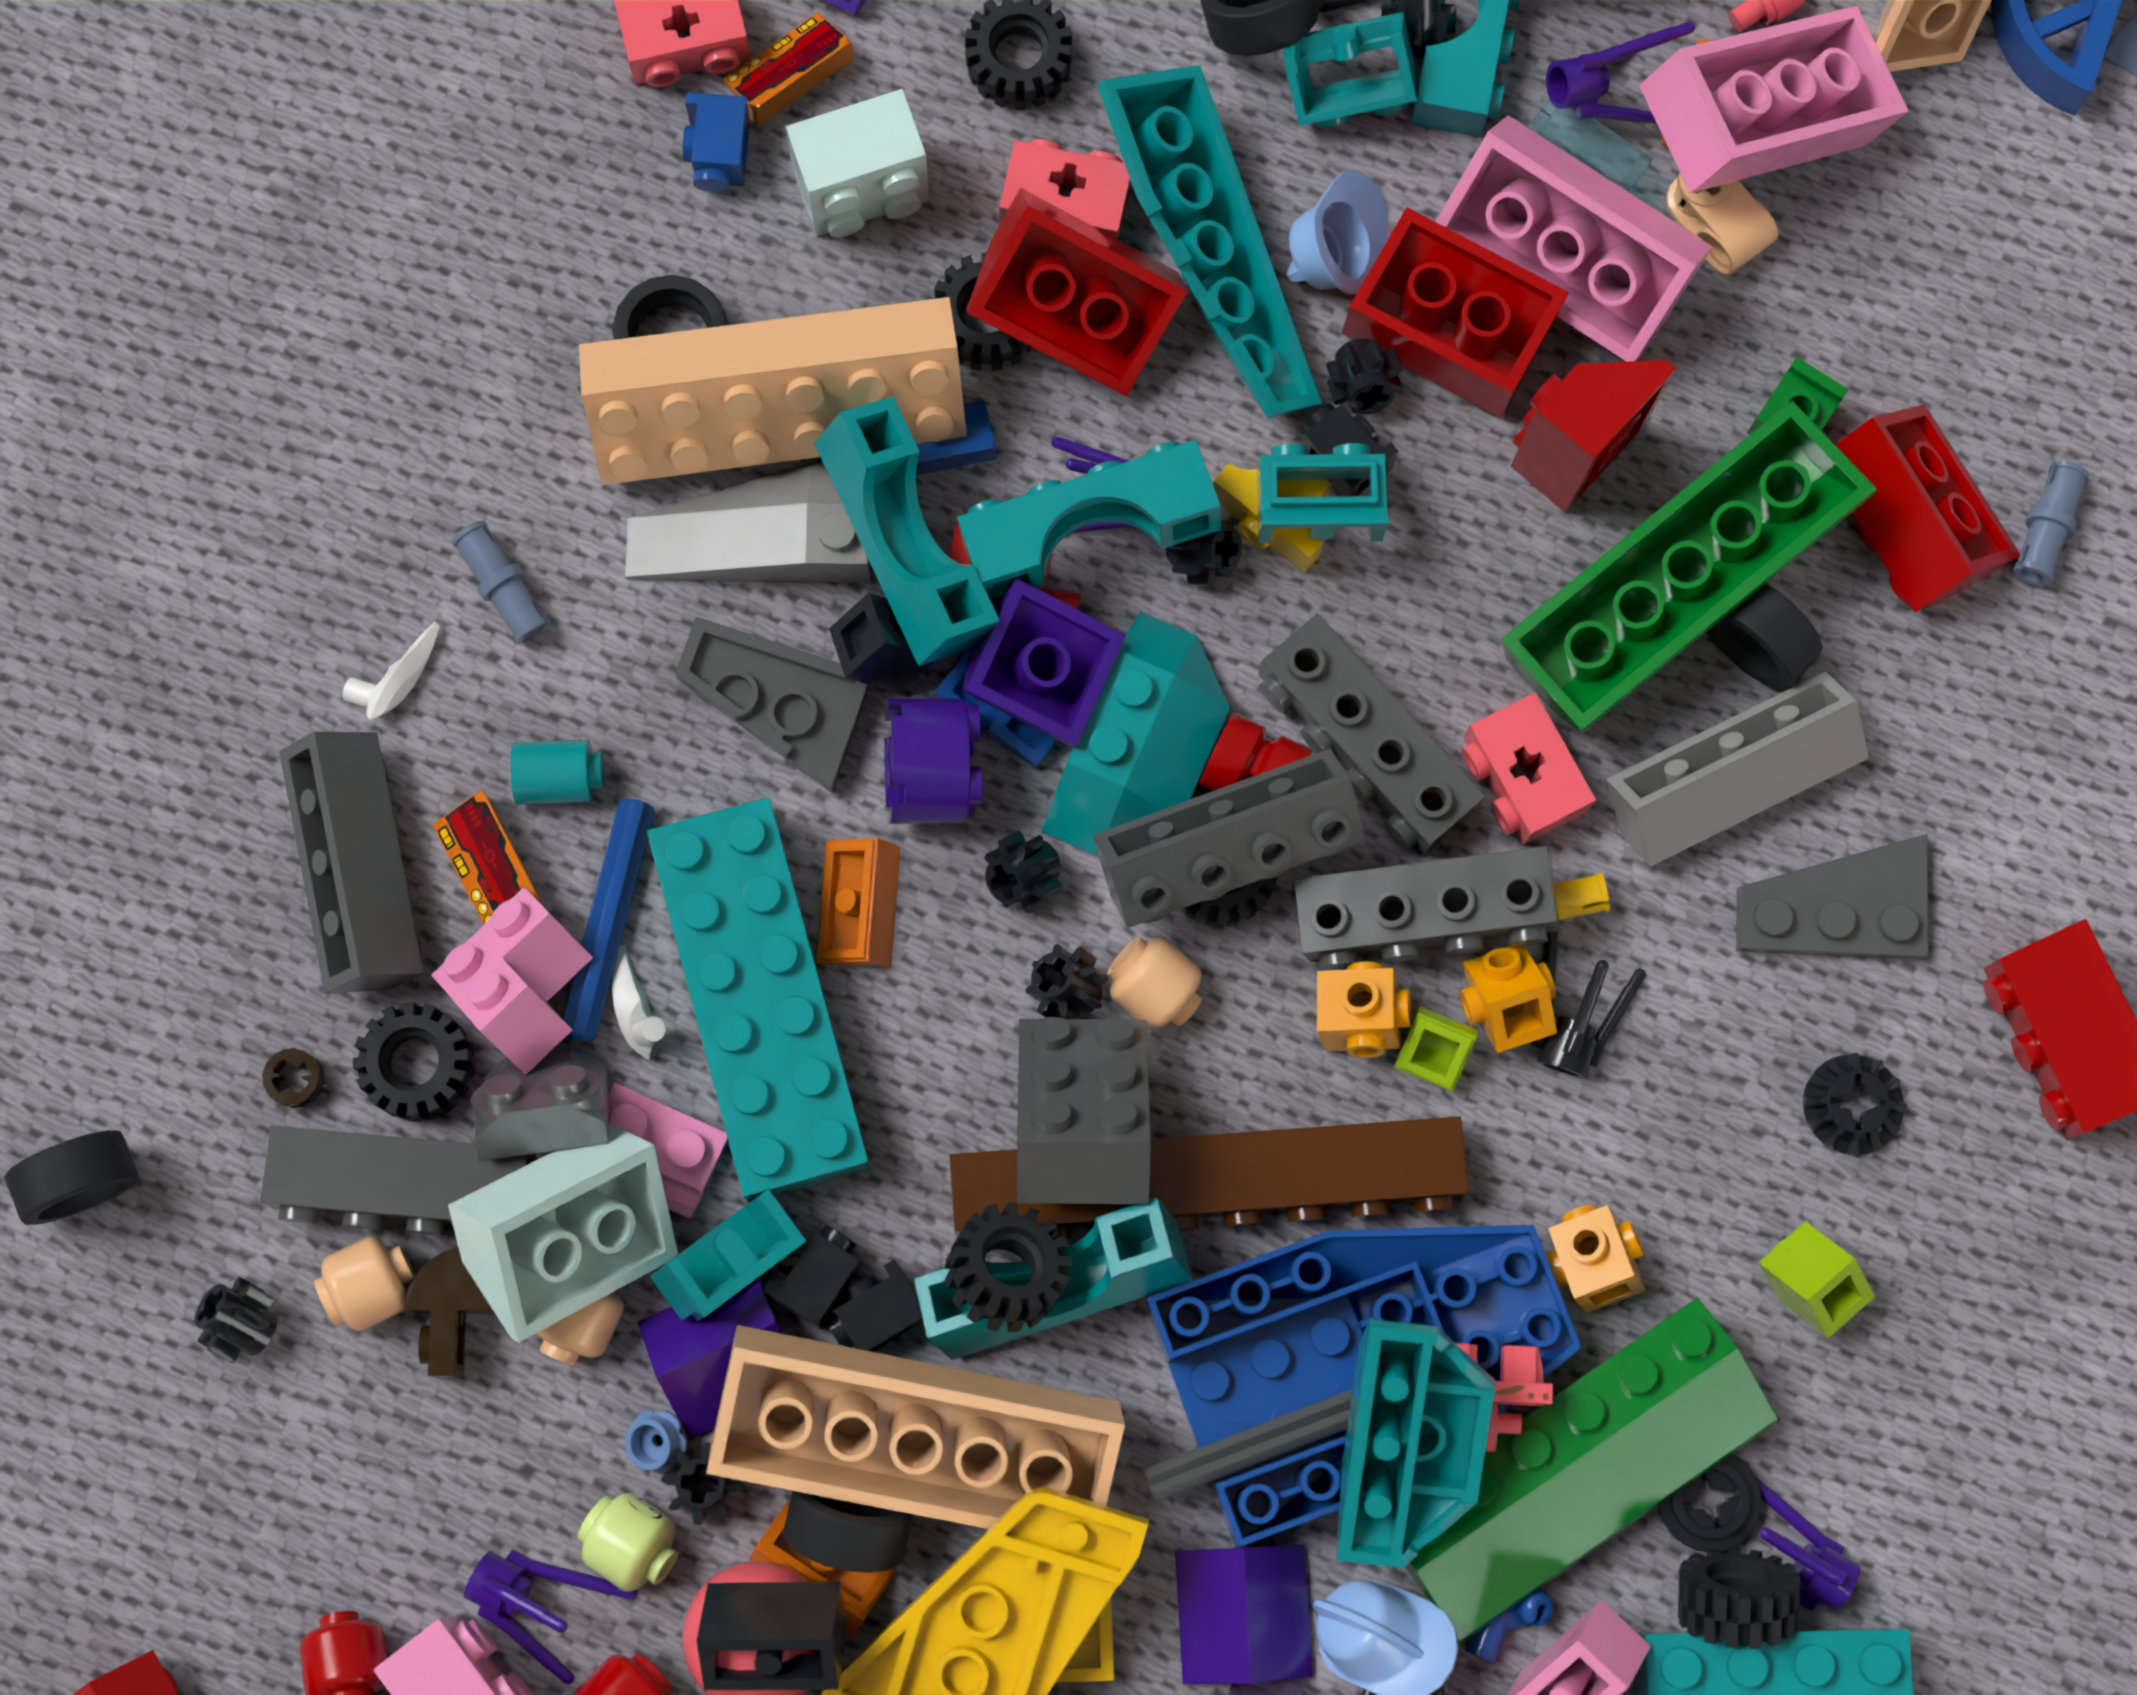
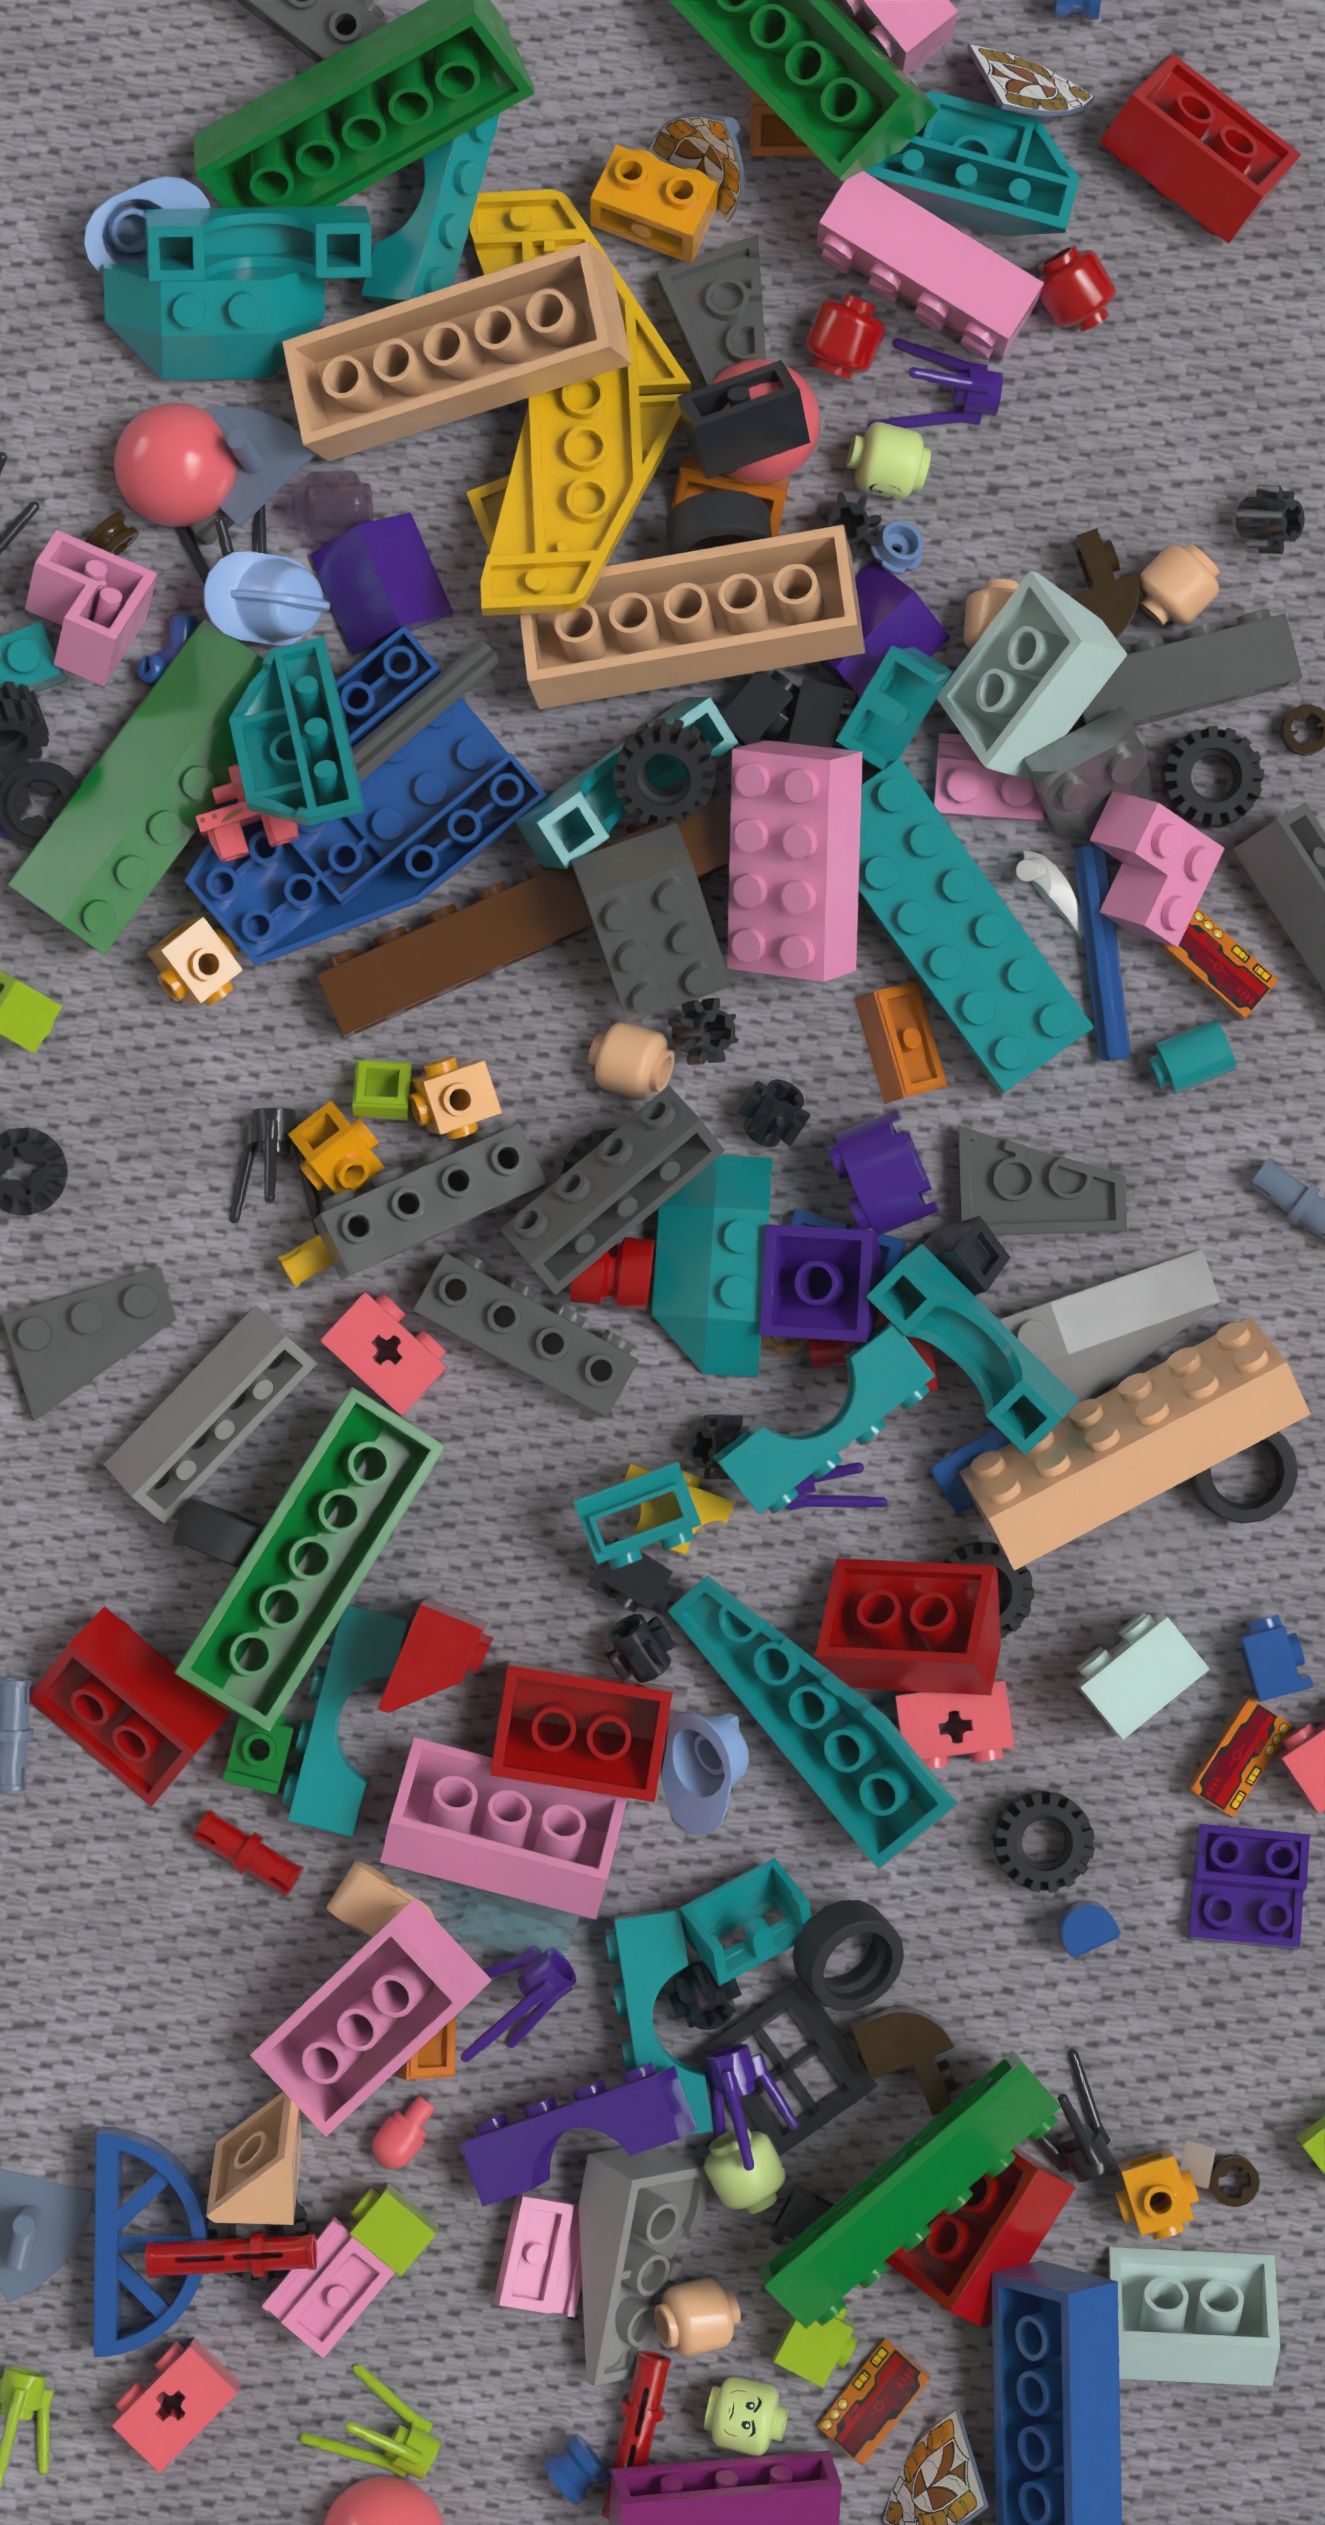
camera: 160 degrees right, 10 degrees up
none -> red pin [192,1809,304,1897]
none -> teal arch [282,1604,410,1837]
none -> bright pink brick [727,740,863,982]

